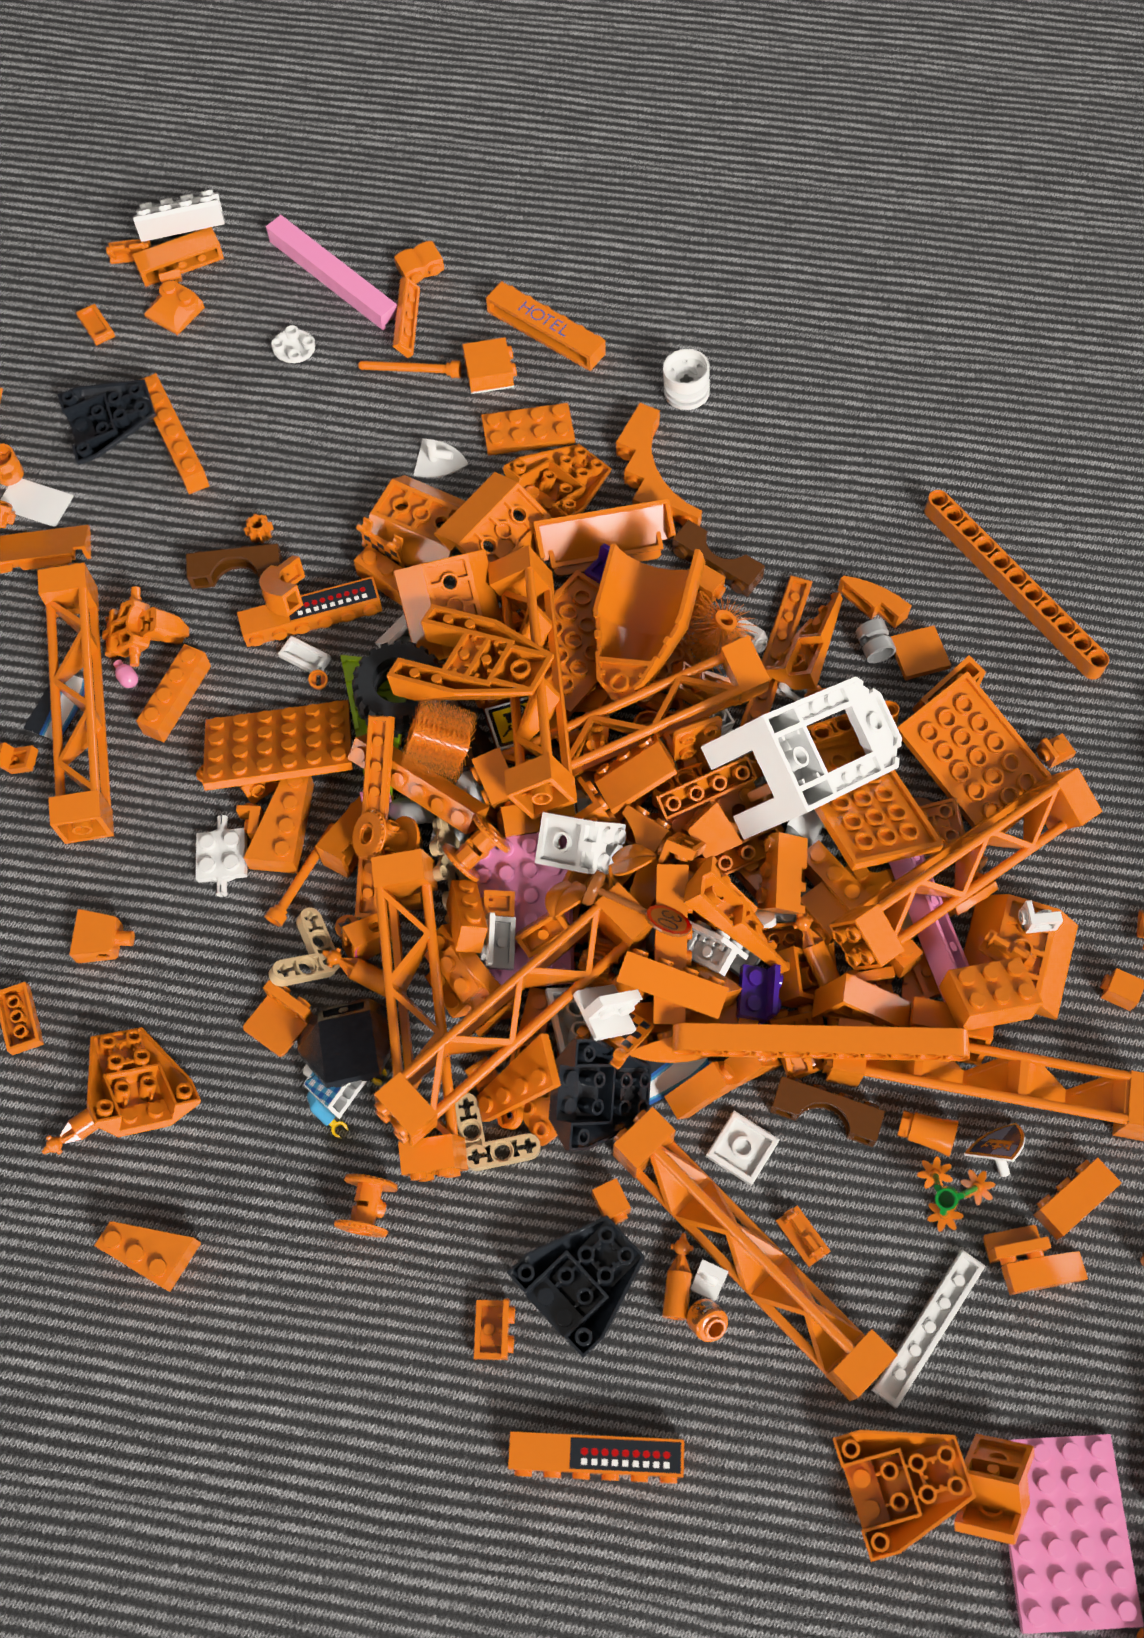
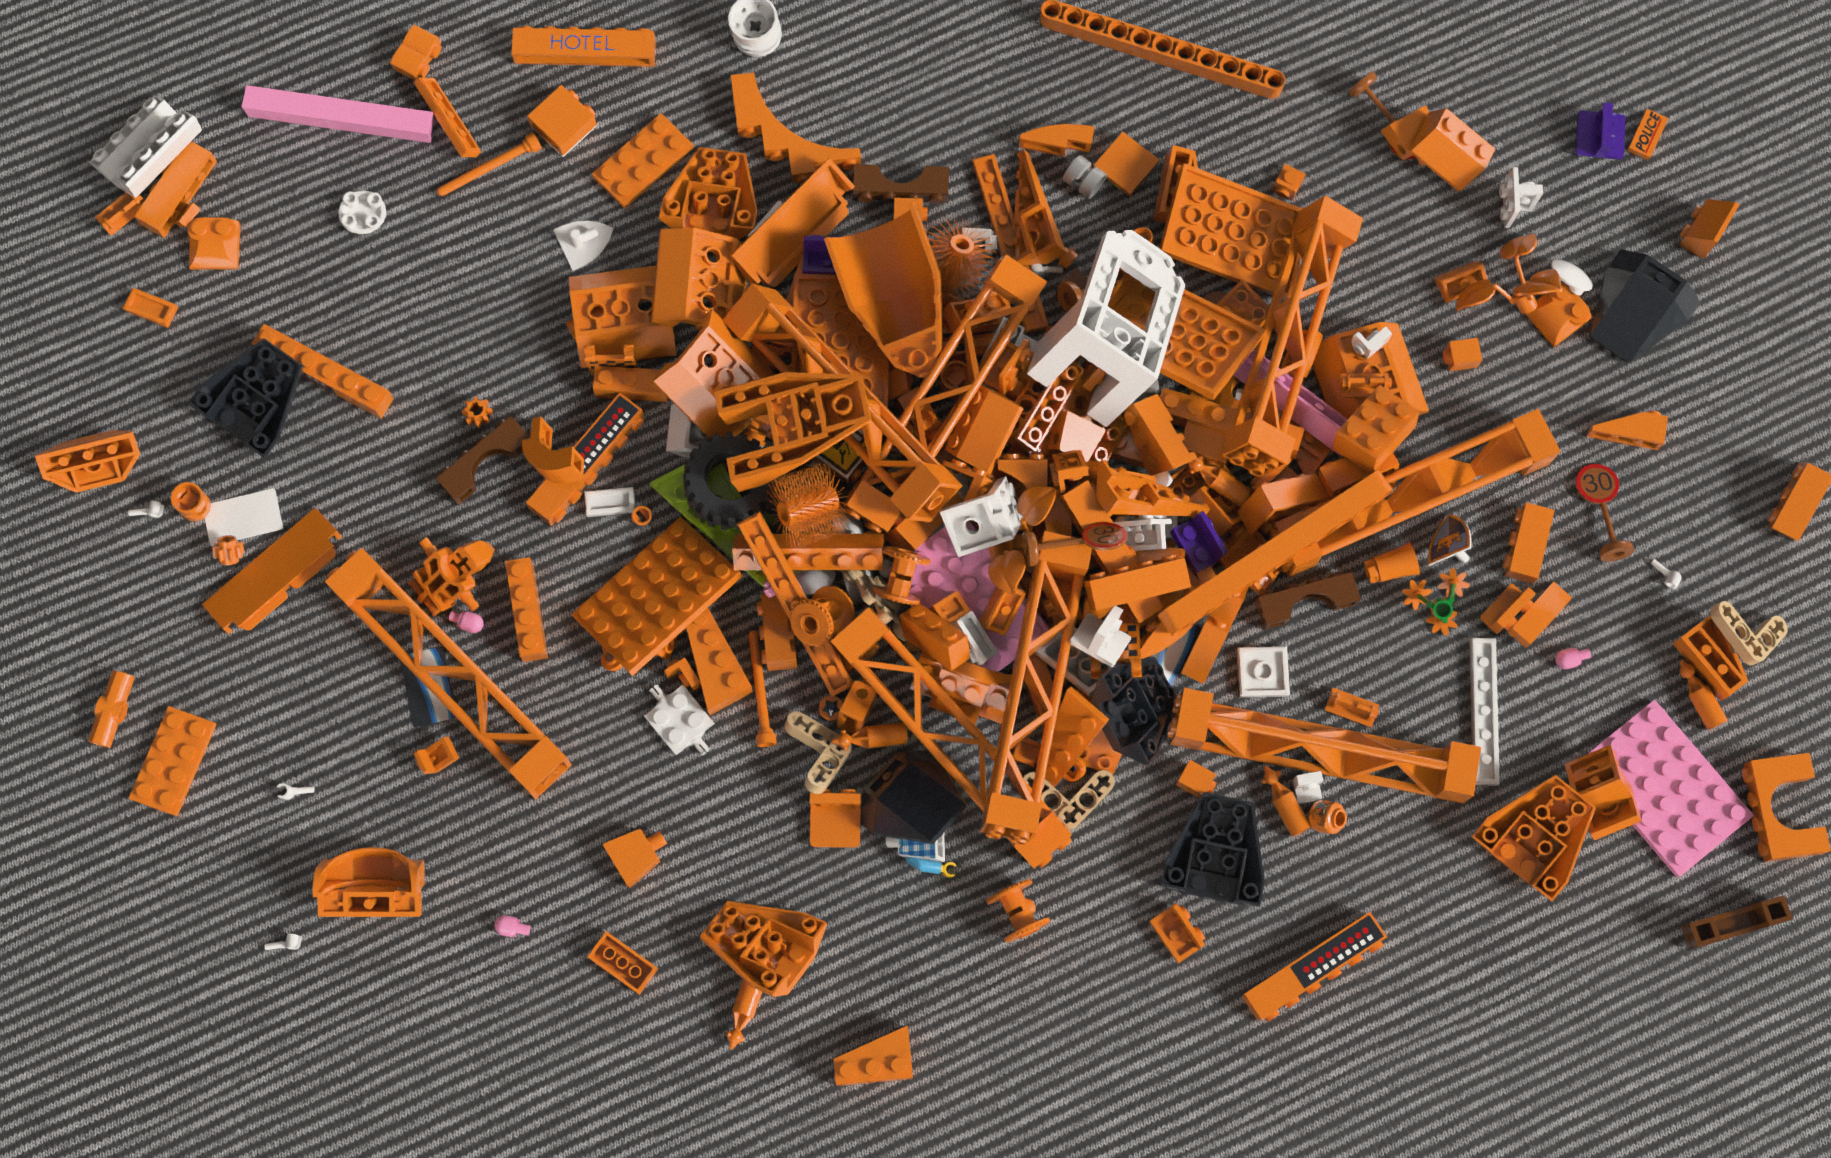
camera: 40 degrees left, 10 degrees up
none -> bright pink cylinder [1555,648,1591,669]

